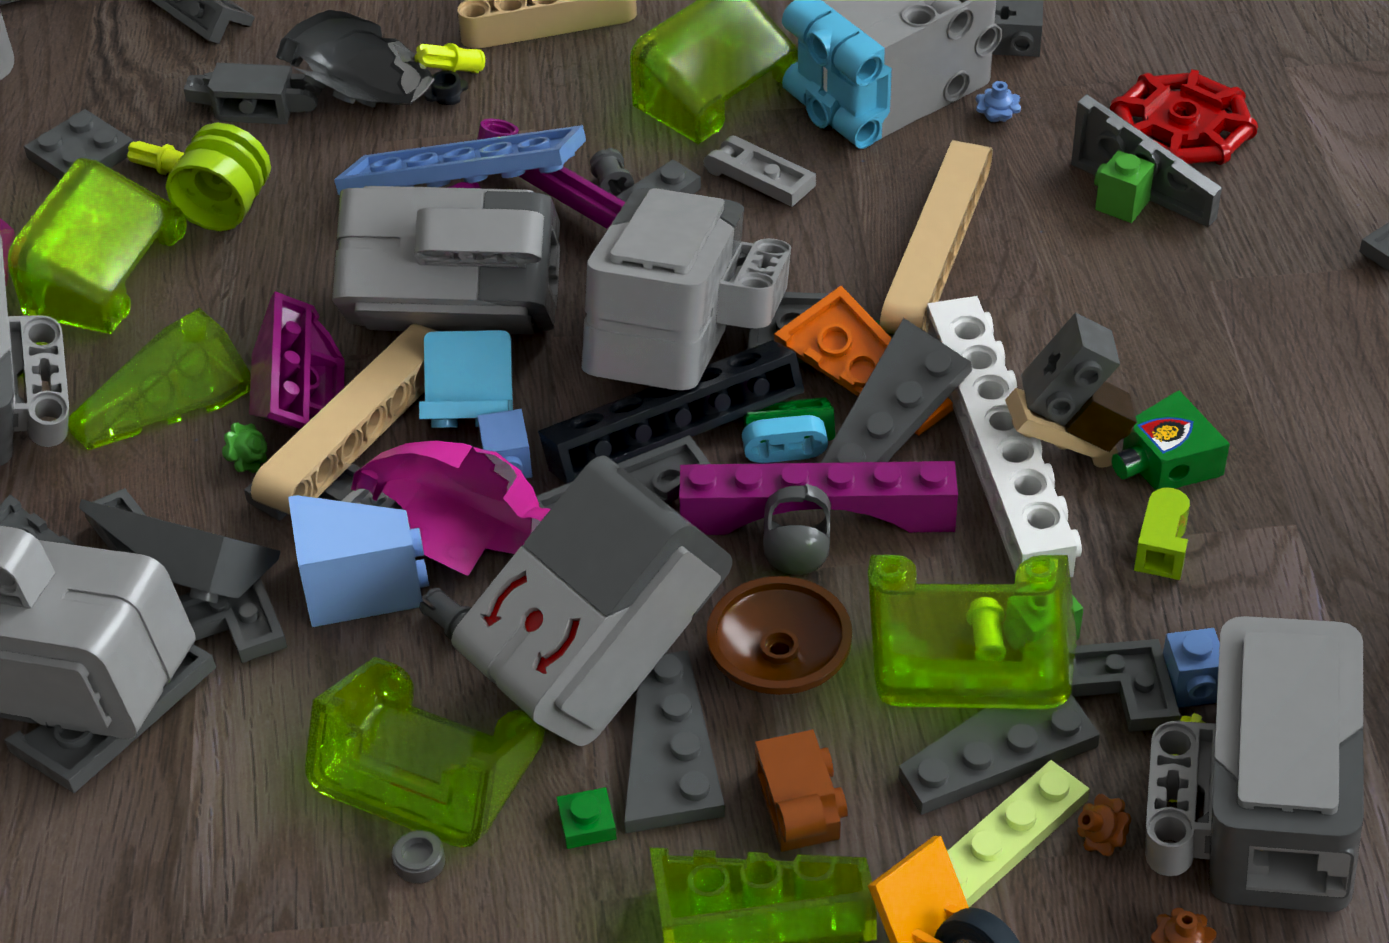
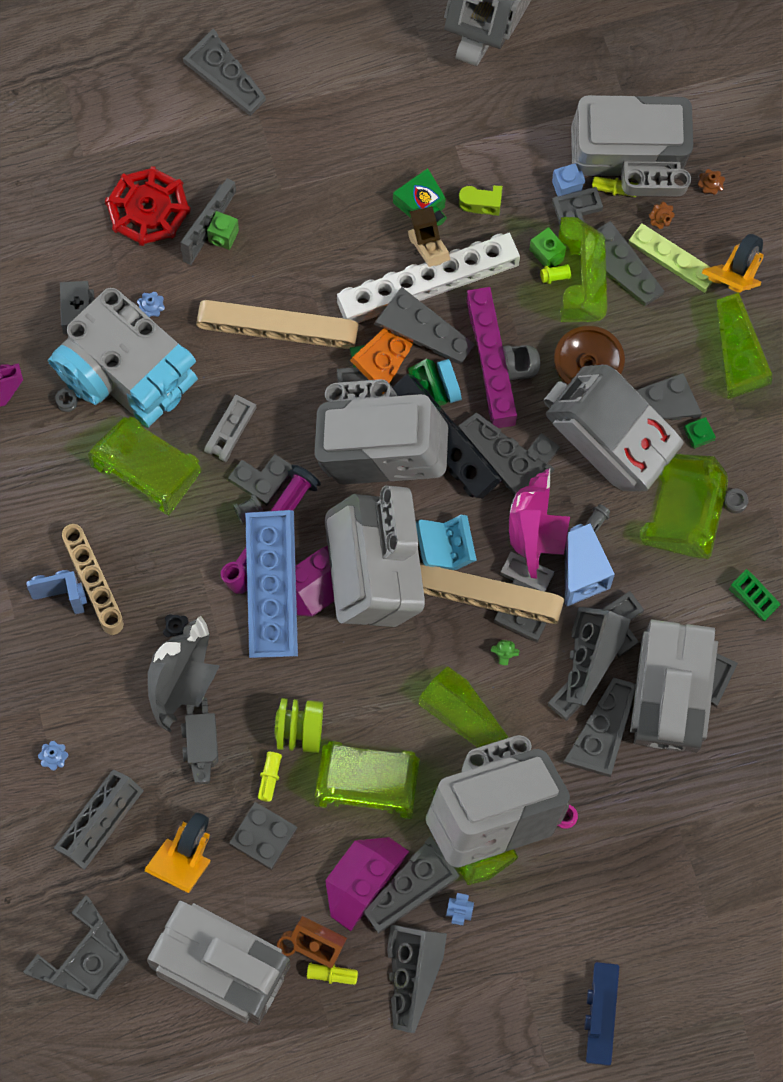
camera: 105 degrees left, 25 degrees up
magenta wedge [249,291,345,430] -> none
neon yellow axle [414,43,486,74] -> none
medium blue brick [477,409,532,478] -> none
dark orange hinge [755,729,848,852] -> none
dark grey brick [1021,312,1120,426] -> none
none -> light orange plate [145,812,211,893]
none -> green slope [729,569,781,622]

